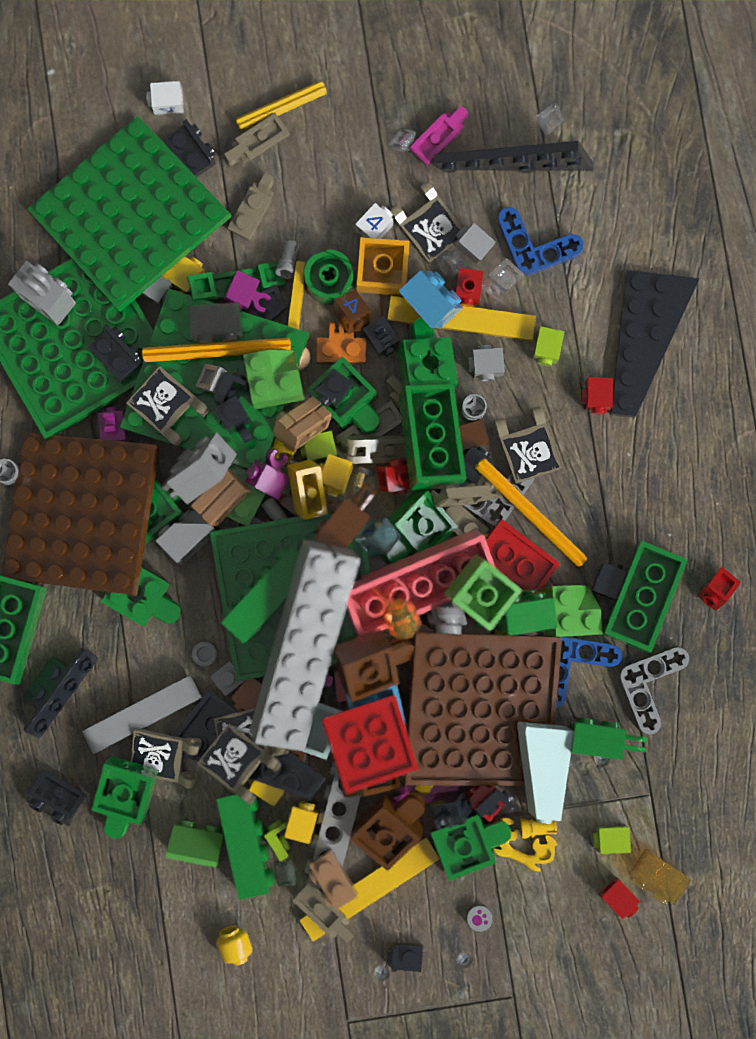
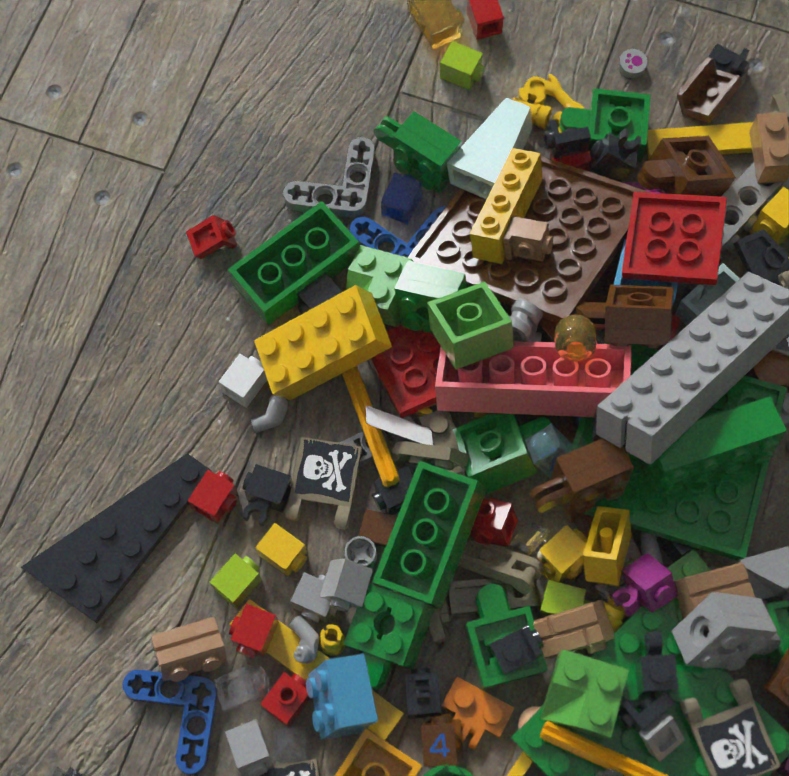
camera: 150 degrees left, 15 degrees down
none -> medium nougat brick [151,617,226,681]
none -> white brick [219,354,267,408]
none -> red brick [229,603,279,659]
none -> black brick [242,464,293,526]
none -> light grey arm [250,395,288,434]
none -> yellow brick [254,285,392,400]
none -> yellow brick [255,523,307,577]
none -> light grey arm [290,615,319,664]
none -> light grey brick [320,558,373,612]
none -> yellow pin [320,624,346,656]
none -> white sticker [366,406,433,445]
none -> clear blue brick [381,173,421,225]
none -> yellow brick [470,148,543,264]
none -> medium nougat brick [503,216,553,261]
none -> reddish brown bracket [677,57,742,123]

